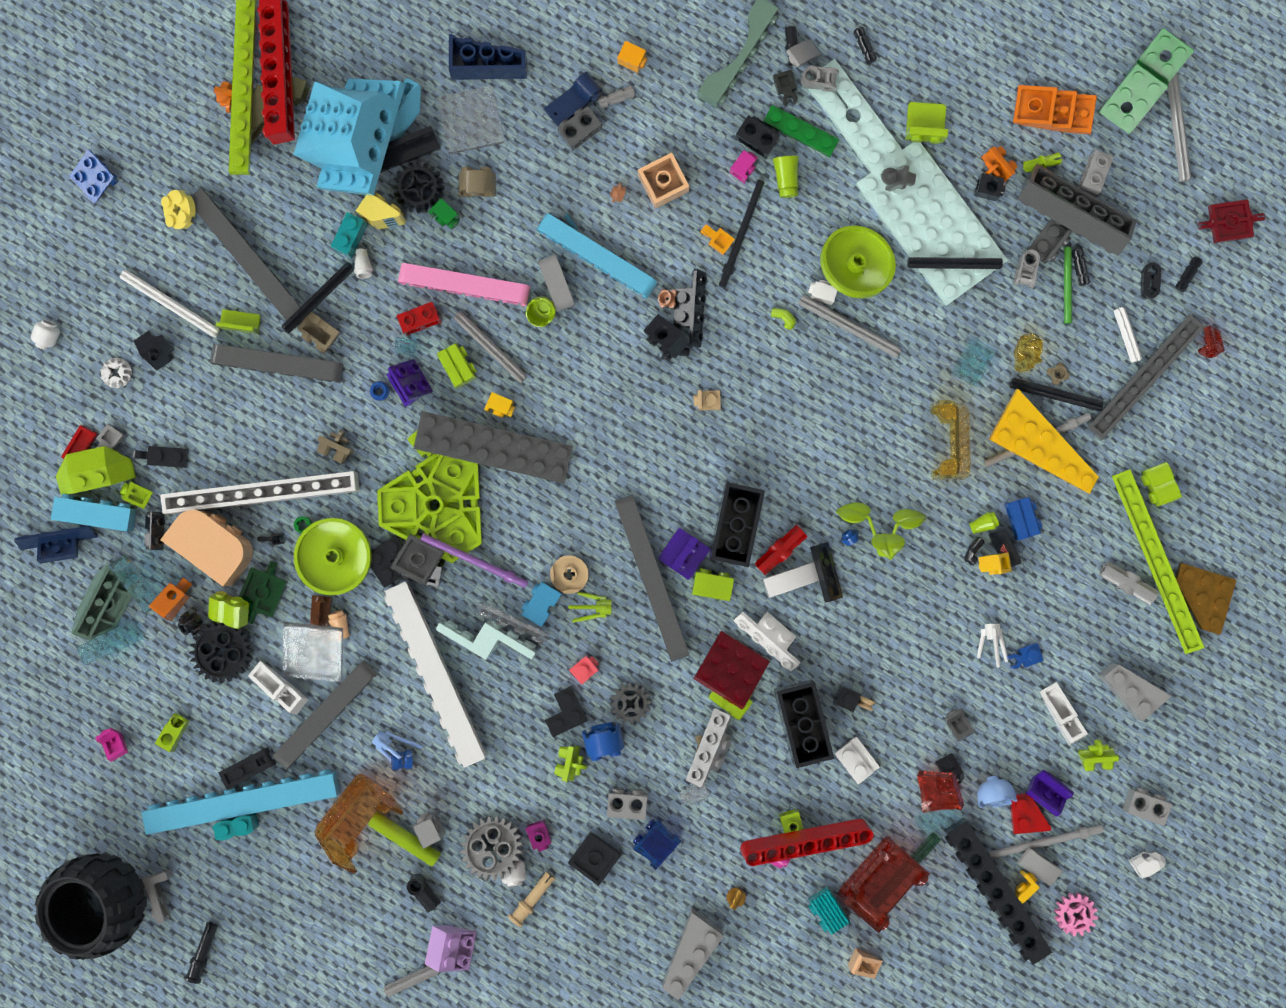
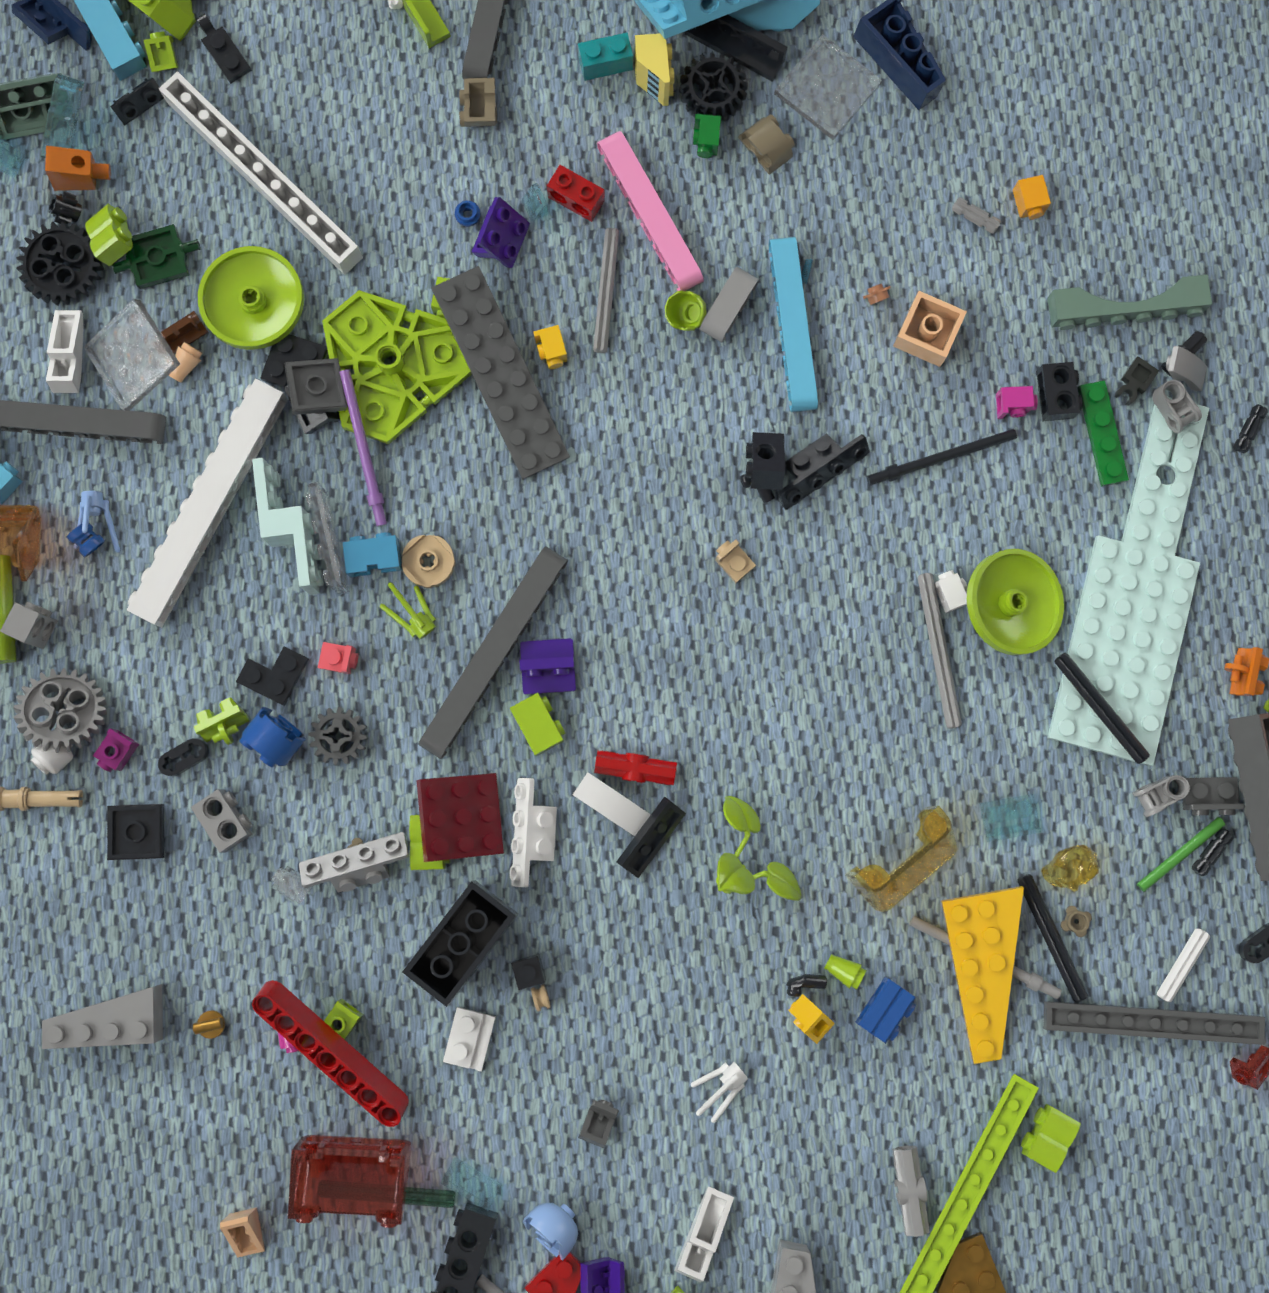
camera: 50 degrees right, 5 degrees down
light nougat brick [161,510,253,586] -> none
dark grey beam [210,344,343,383] -> none
black hand [257,533,285,545] -> none
black axle [281,263,354,333] -> none
green bush [294,516,312,533] -> none
dark tan hips [317,430,354,464] -> none
white cone [354,249,373,279] -> none
lime brick [437,343,477,389] -> none
dark blue door [544,72,602,127] -> none
dark grey brick [558,106,602,151] -> none
clear blue hips [633,817,682,870] -> none
nougat plate [658,289,677,308] -> none
light orange plate [700,224,735,255] -> none
black brick [709,482,765,567] -> none
lime arm [771,308,796,330] -> none
lime plant [772,156,799,198] -> none
teal brick [808,886,850,935] -> none
blue plate [841,529,859,546] -> none
dark grey hips [881,165,916,191] -> none
lime bracket [905,102,948,144] -> none
clear red plate [917,771,964,813] -> none
black bracket [935,753,964,787] -> none
black brick [974,173,1006,201] -> none
black slope [988,528,1022,567] -> none
blue plate [1007,643,1044,669] -> none
none -> black beam [158,738,209,776]

